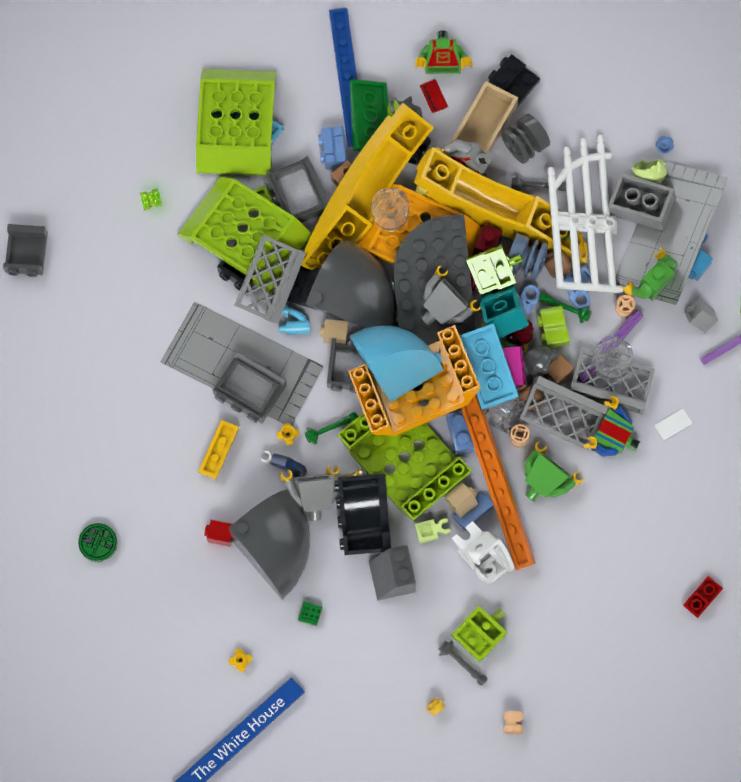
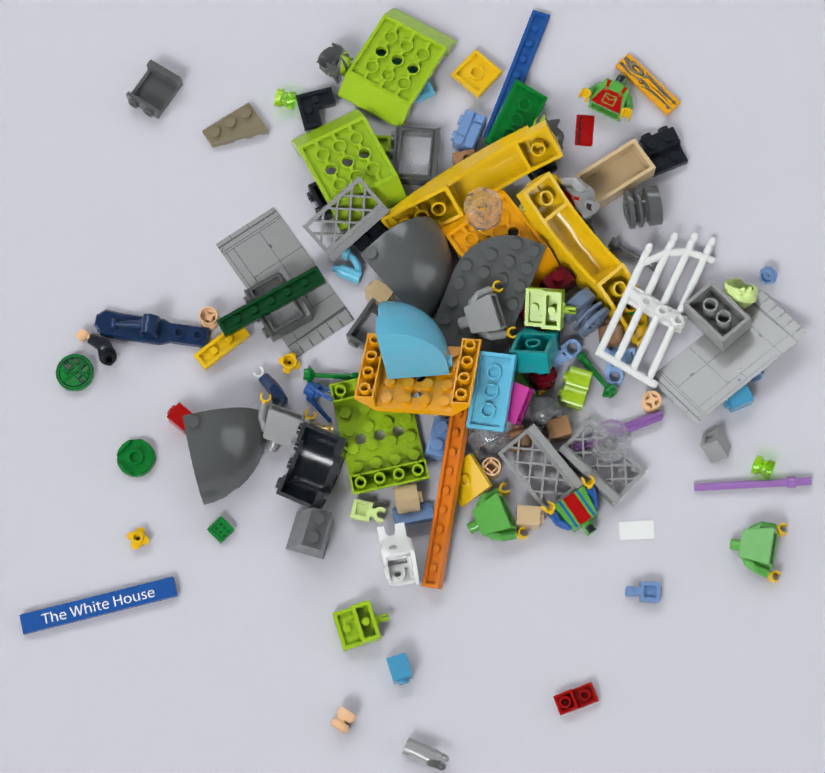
camera: 30 degrees right, 0 degrees up
yellow plate [426,698,445,716] -> none
dark grey piece [438,640,487,686] -> none
bright green torso [622,247,678,301] -> none
none -> black arm [75,329,117,366]
none -> dark blue piece [94,310,210,348]
none -> green tile [117,439,156,478]
none -> light nougat wheel [199,306,219,330]
none -> dark tan wing [202,103,269,148]
none -> dark green tile [216,266,326,338]
none -> black plate [296,87,336,131]
none -> blue plant [303,381,333,422]
none -> dark grey hair [316,43,354,84]
none -> dark azure brick [386,653,413,685]
none -> light grey piece [402,738,449,771]
none -> yellow plate [451,49,503,99]
none -> yellow plate [457,453,493,507]
none -> tan brick [516,505,544,530]
none -> light orange tile [615,54,681,116]
none -> medium blue plate [625,581,660,603]

